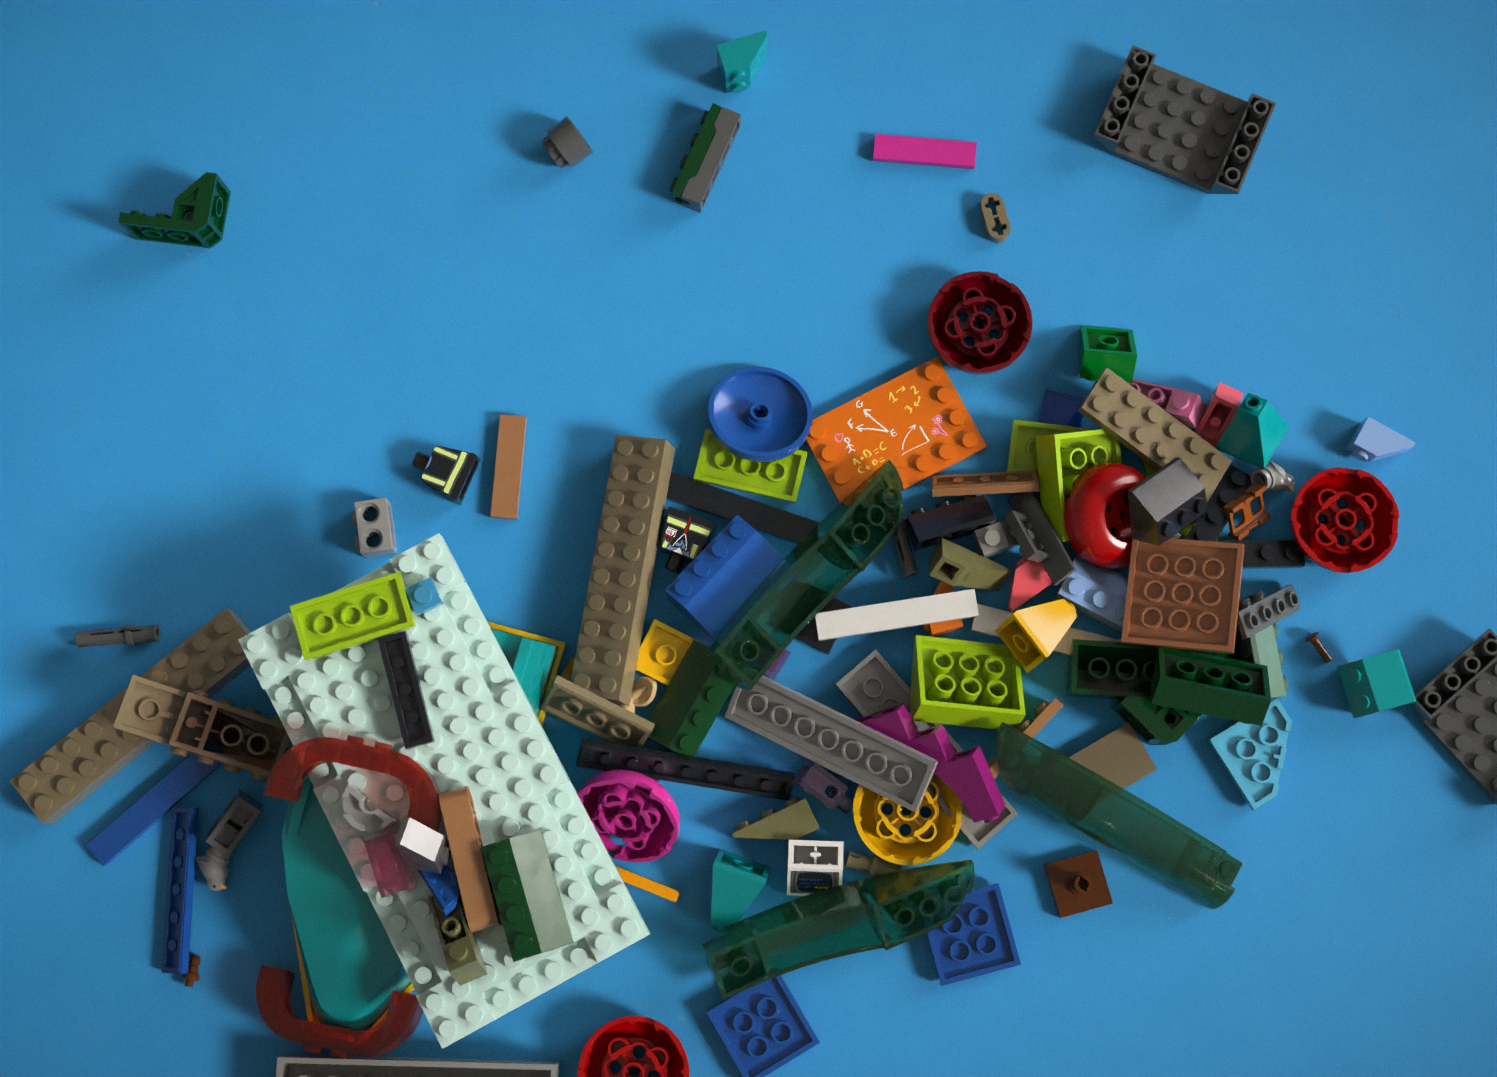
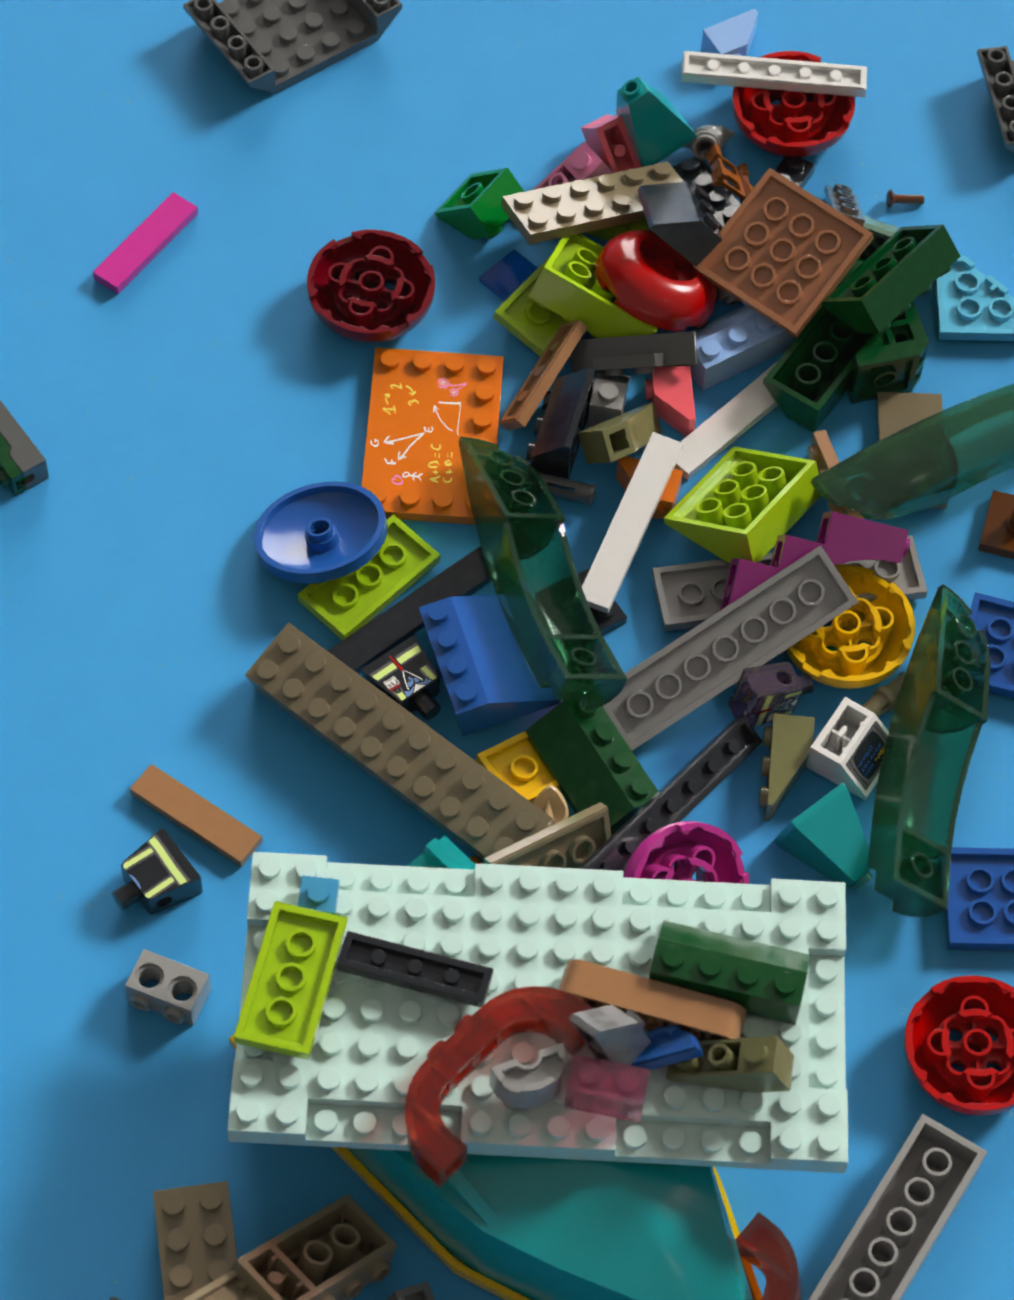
camera: 65 degrees left, 20 degrees down
dark tan beam [979,193,1011,243] -> none
yellow slope [995,599,1077,673] -> none
teal slope [1337,649,1416,718] -> none
none -> white tile [681,51,867,97]

